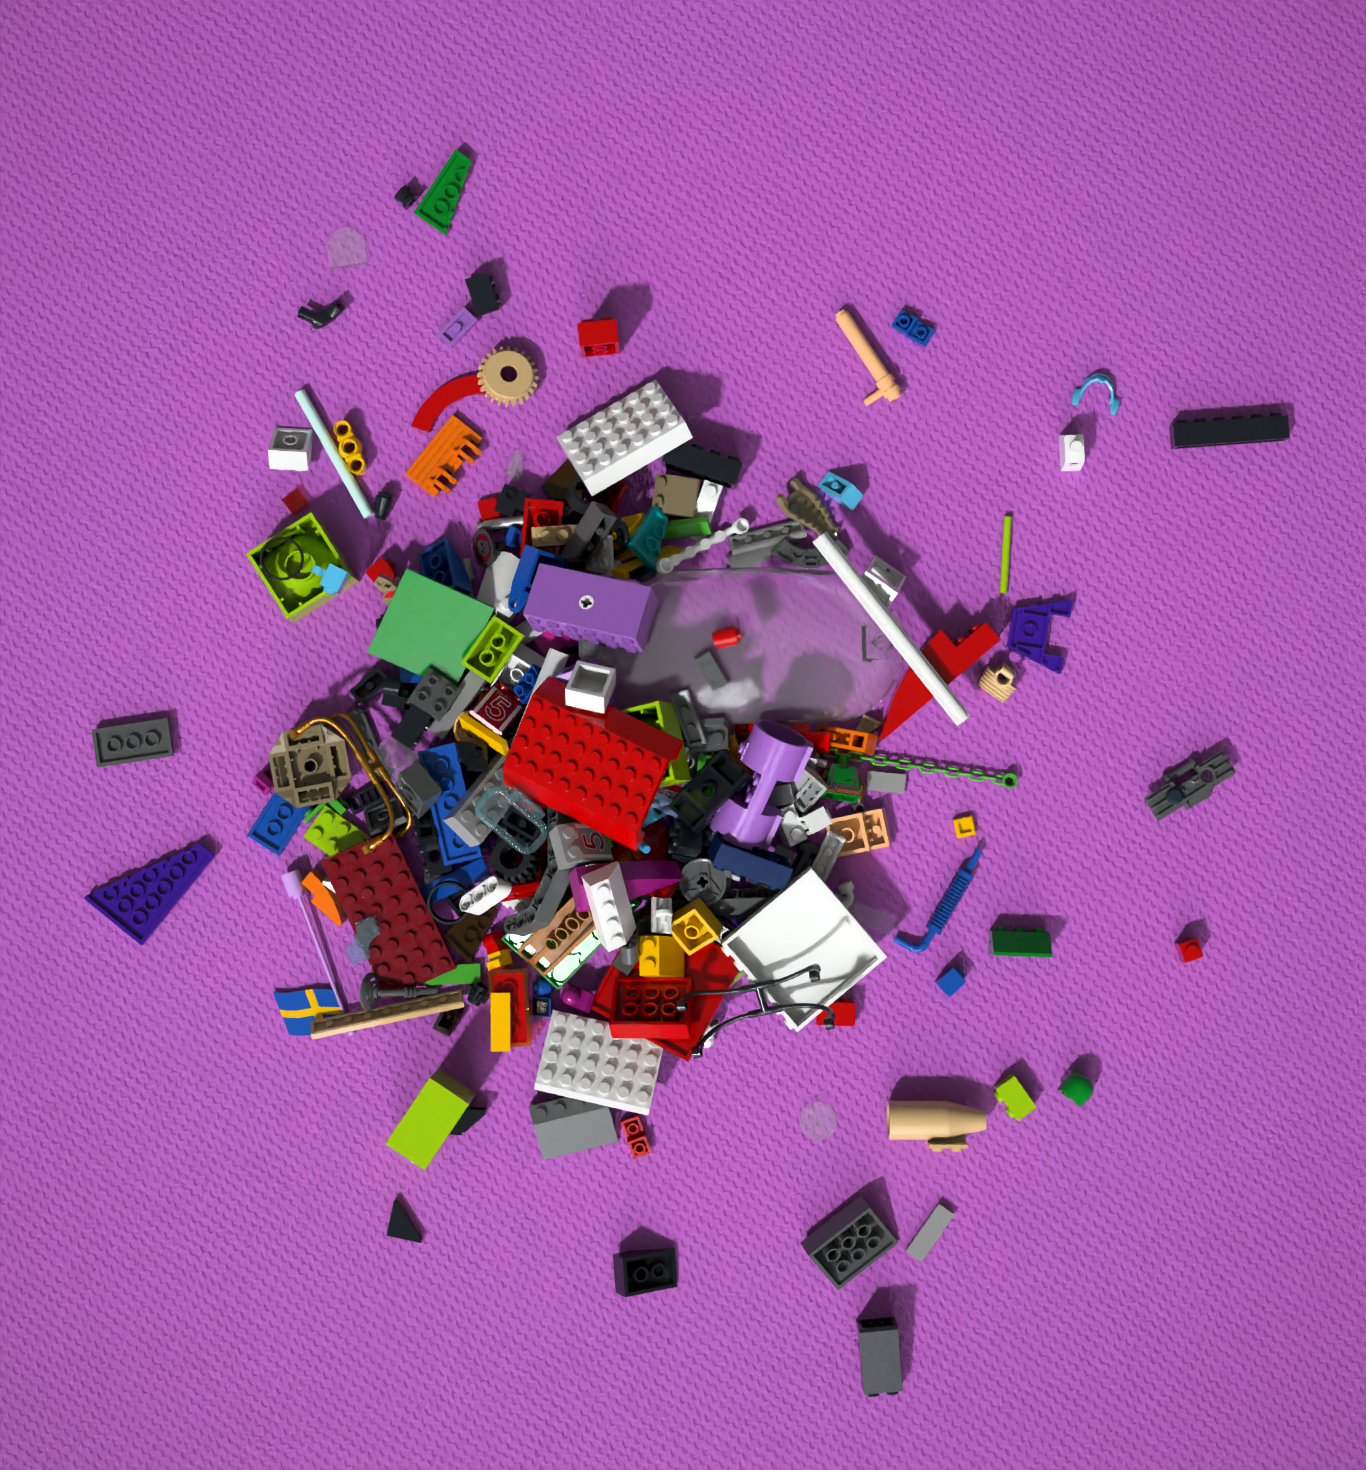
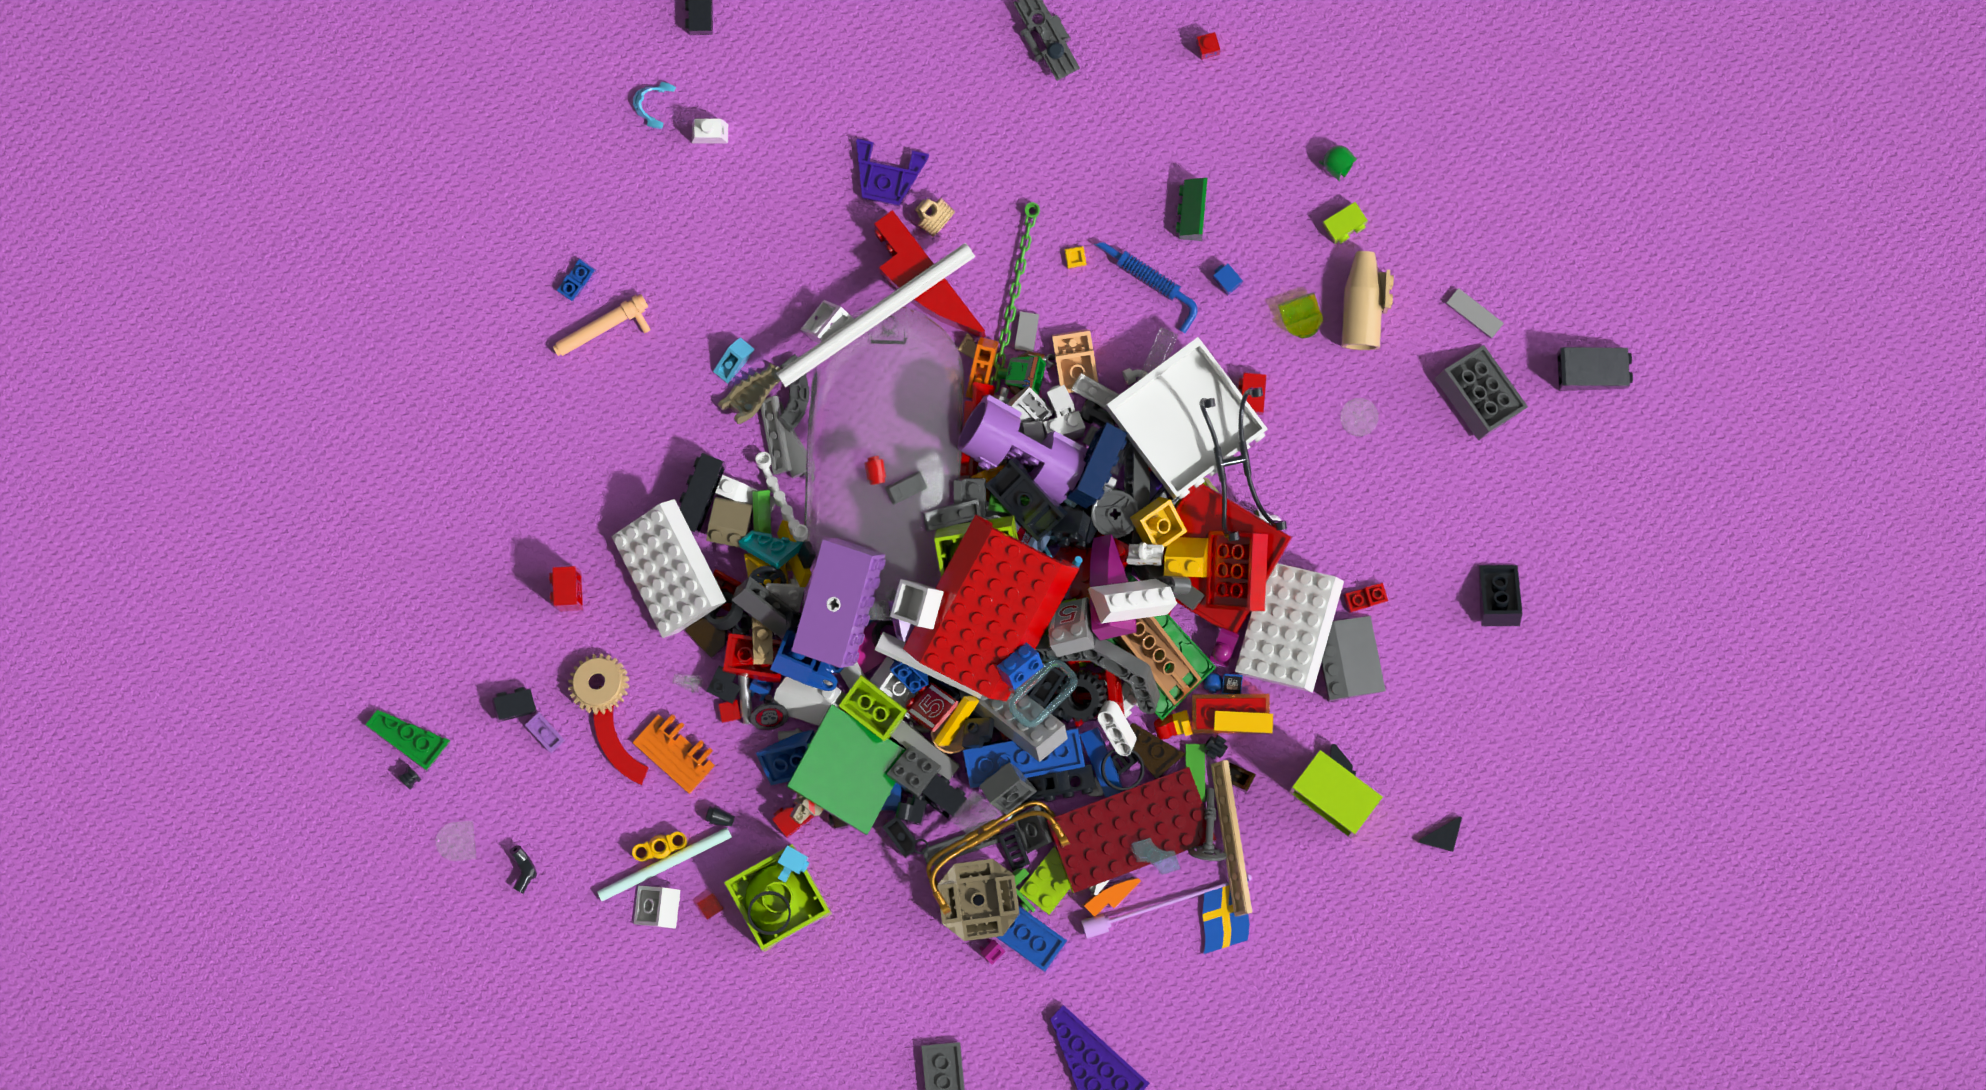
camera: 80 degrees left, 5 degrees down
lime bar [1000,516,1012,593] -> none
none -> blue brick [997,642,1044,690]
none -> clear neon green slope [1278,292,1323,338]

